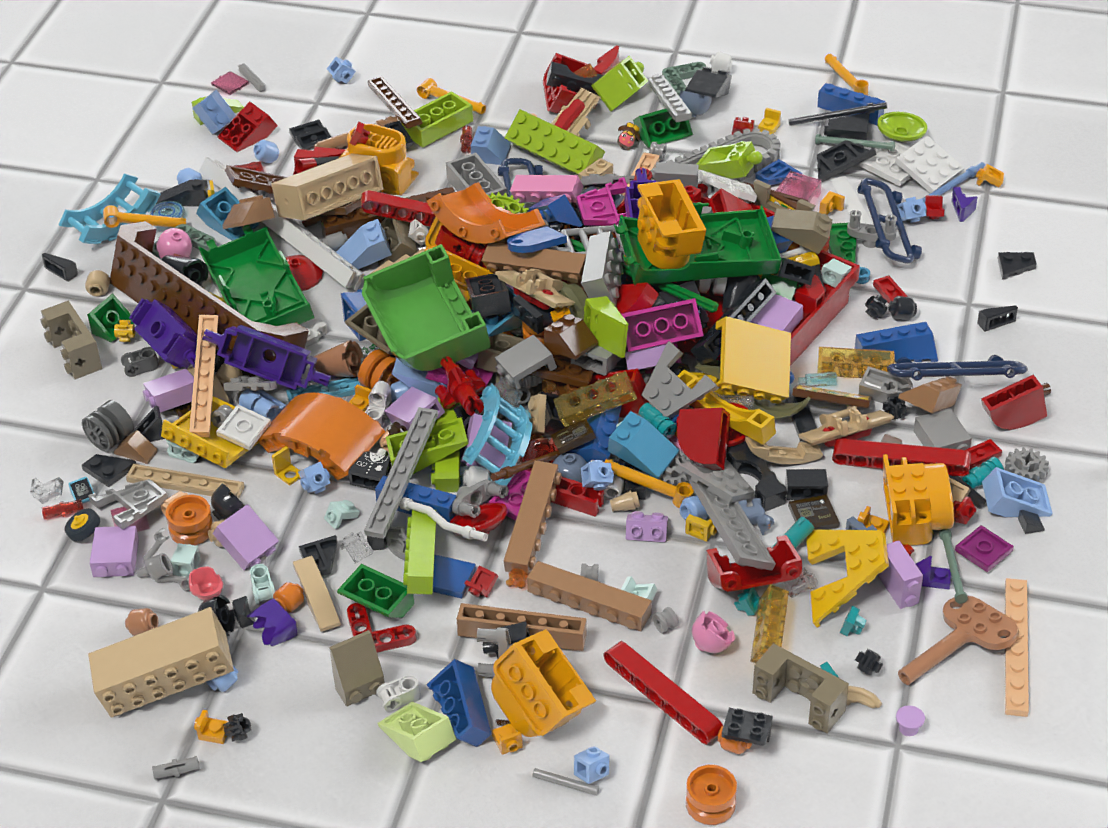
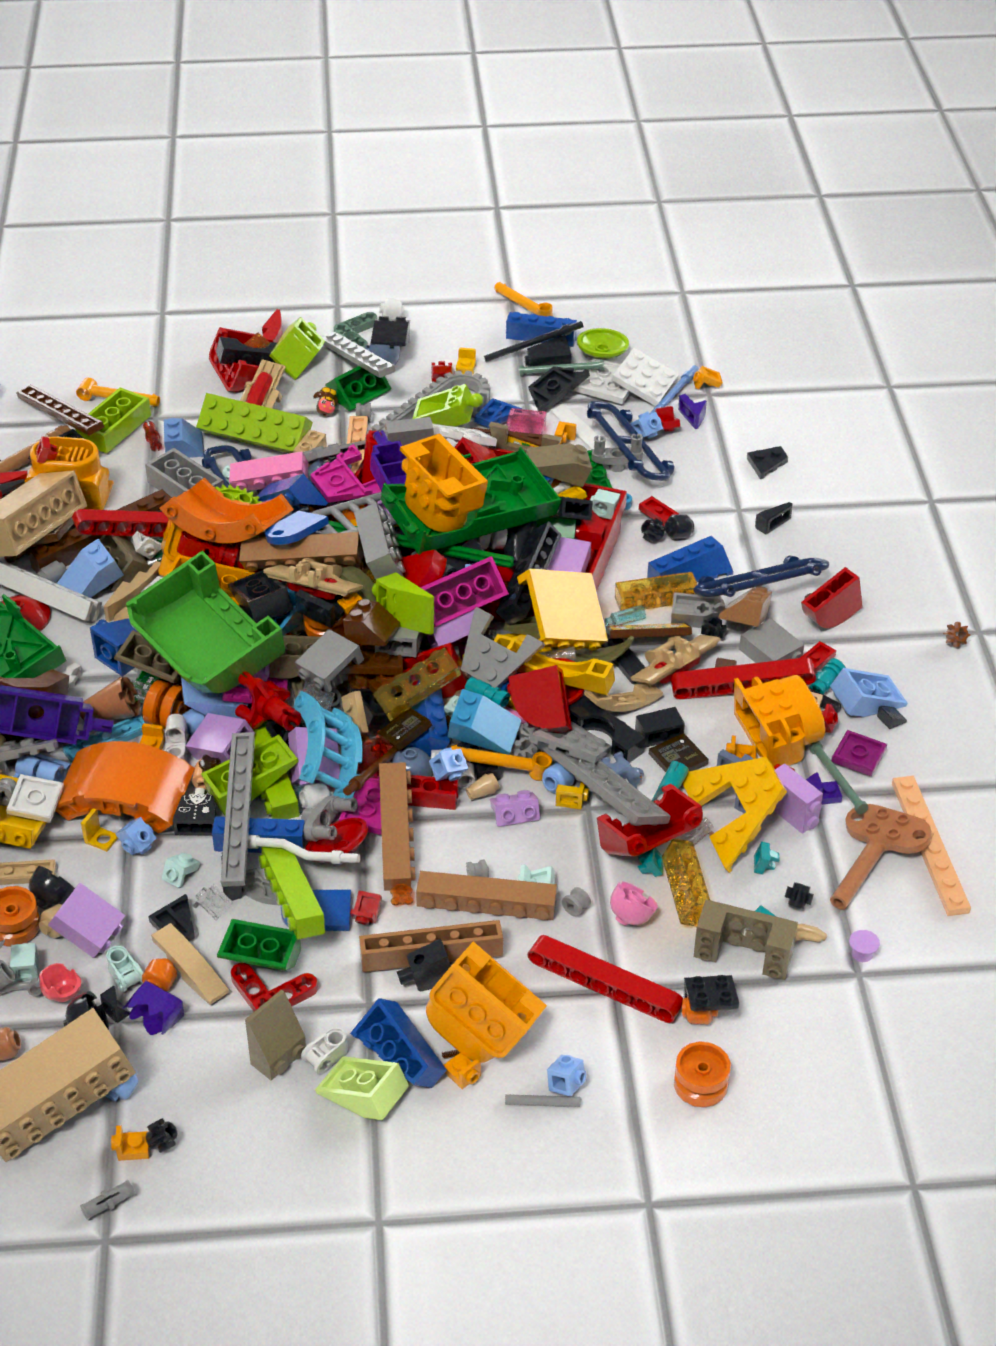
camera: 20 degrees left, 0 degrees up
light grey connector [477,627,512,677] -> none
light grey gear [1005,447,1049,482] -> none

